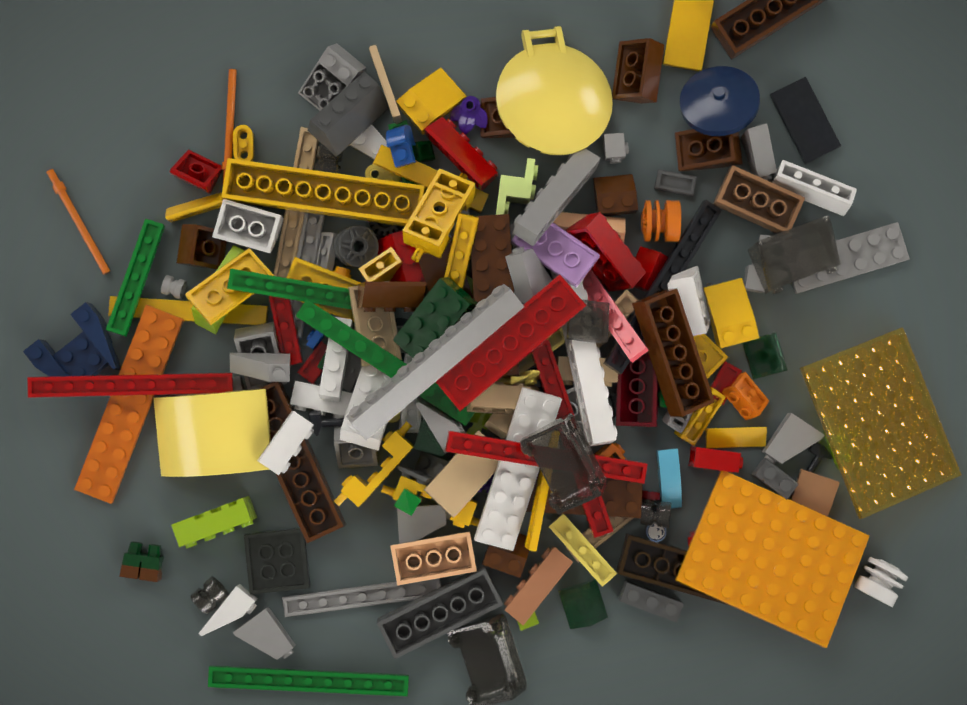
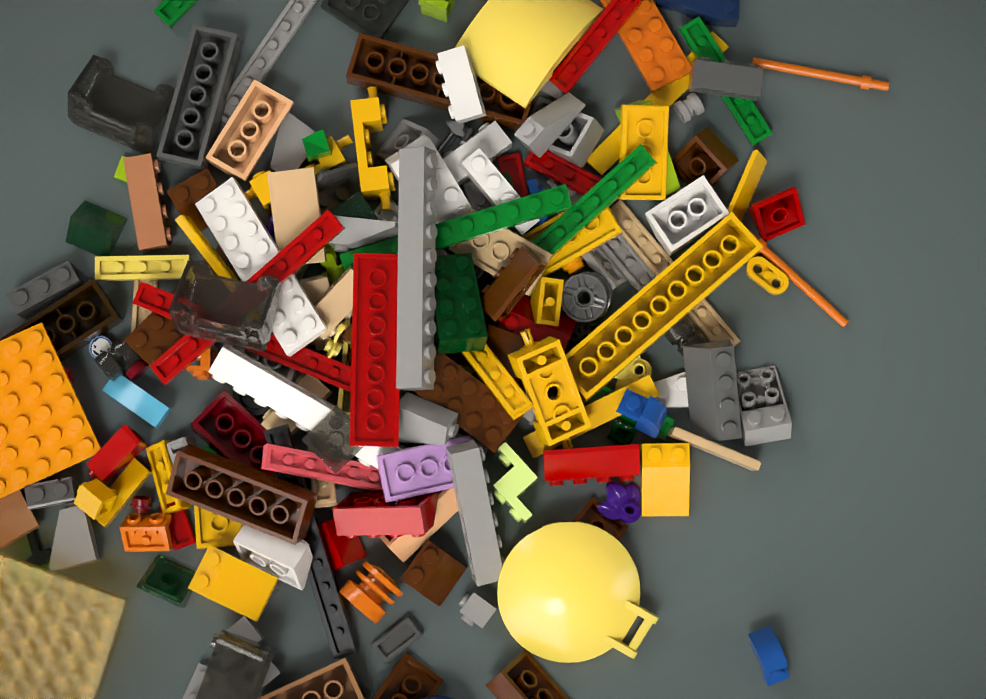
camera: 130 degrees right, 5 degrees down
none -> yellow brick [74,479,117,520]
none -> dark red plate [129,496,153,513]
none -> dark grey brick [688,57,764,101]

